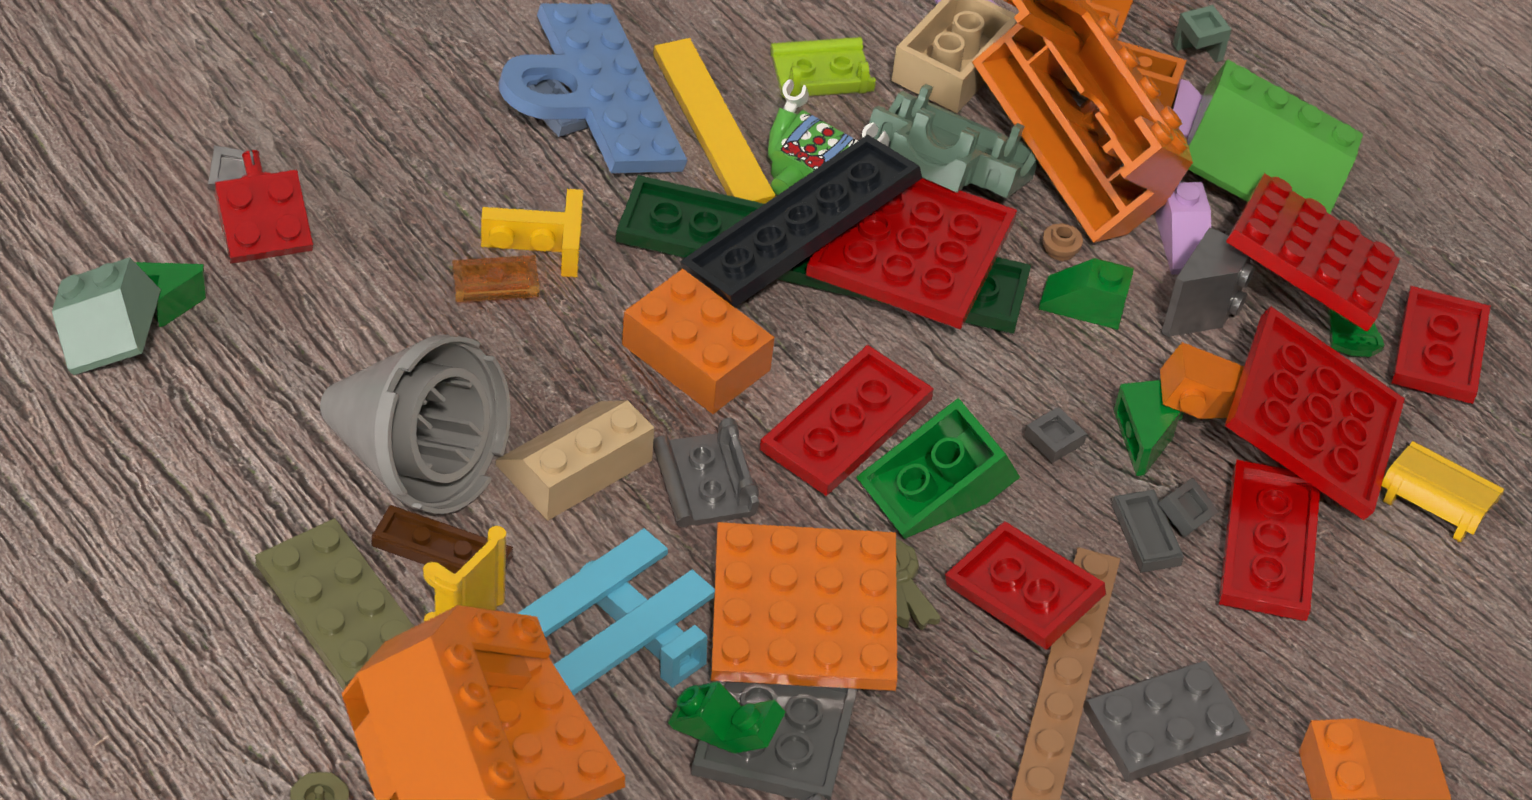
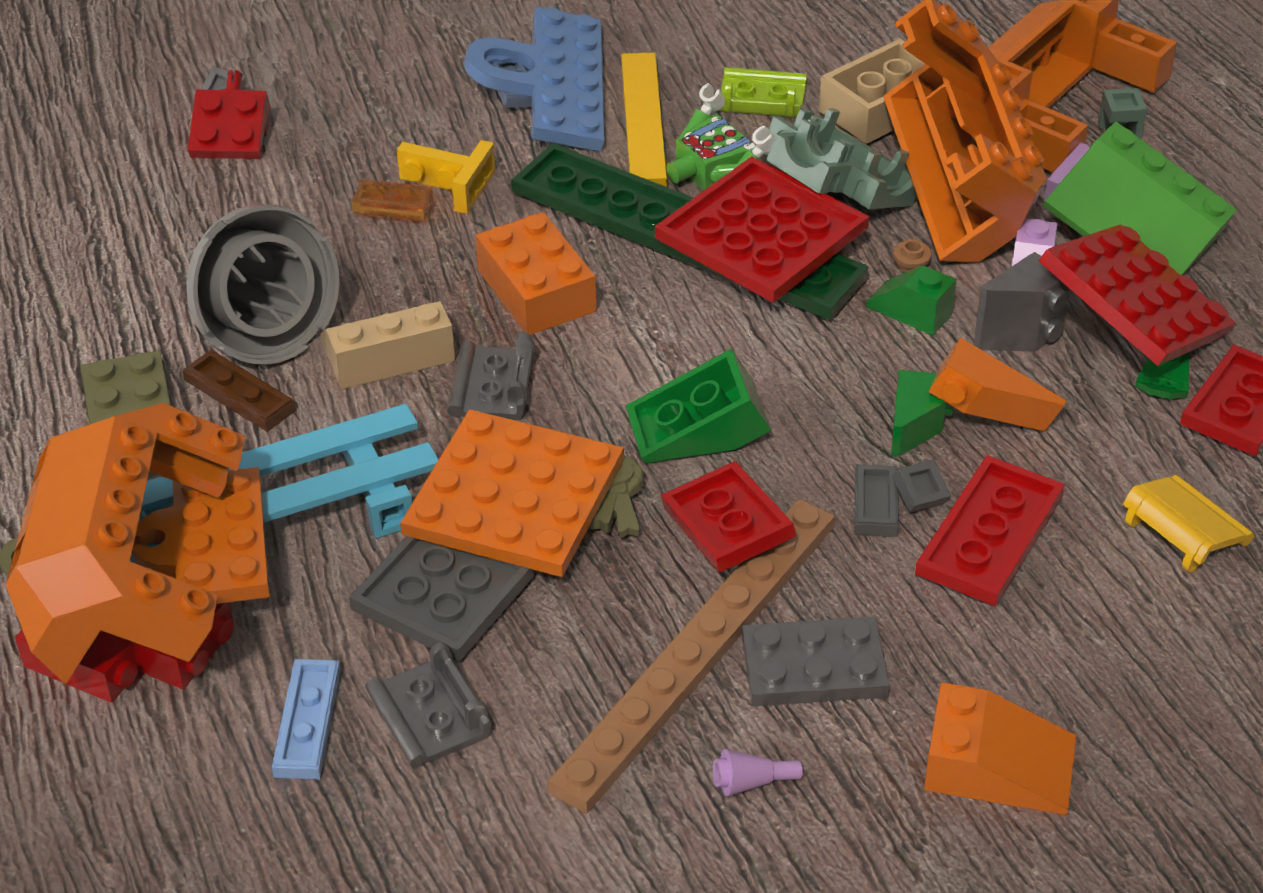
camera: 25 degrees right, 5 degrees down
sand green slope [52,257,161,375] -> none
green slope [135,262,207,327] -> none
yellow piece [423,526,506,622] -> none
green slope [668,681,786,754] -> none
black plate [680,134,922,307] -> none
red plate [760,345,934,496] -> none
flat silver plate [1025,406,1087,463] -> none
red plate [1225,306,1405,520] -> none

